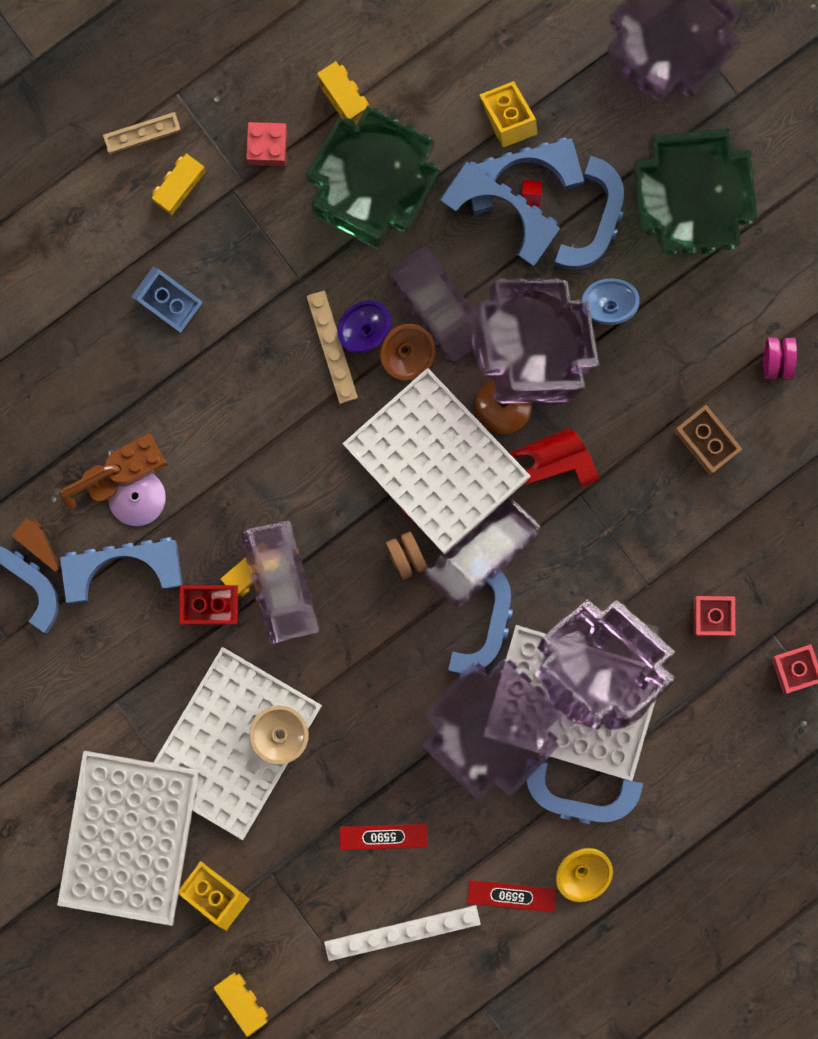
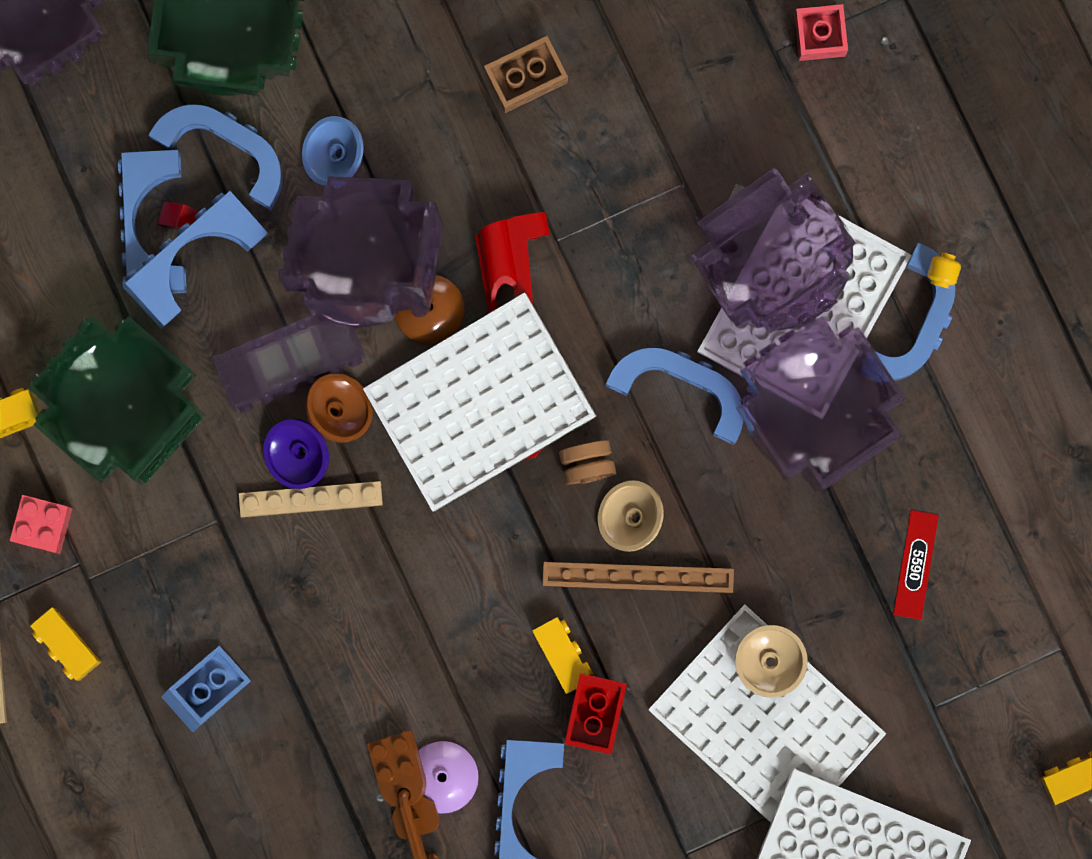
camera: 80 degrees left, 0 degrees up
yellow slope [178,861,250,931] -> none
window [241,520,320,645] -> none
white plate [324,905,481,961] -> none
clear purple window [425,496,541,608] -> none
red sticker [467,880,556,912] -> none
yellow slope [480,81,538,148] -> none
yellow dish [556,848,613,902] -> none
coral brick [693,596,735,636] -> none
none -> medium nougat plate [543,562,734,593]
none -> tan dish [598,481,664,552]
none -> yellow head [927,252,961,289]

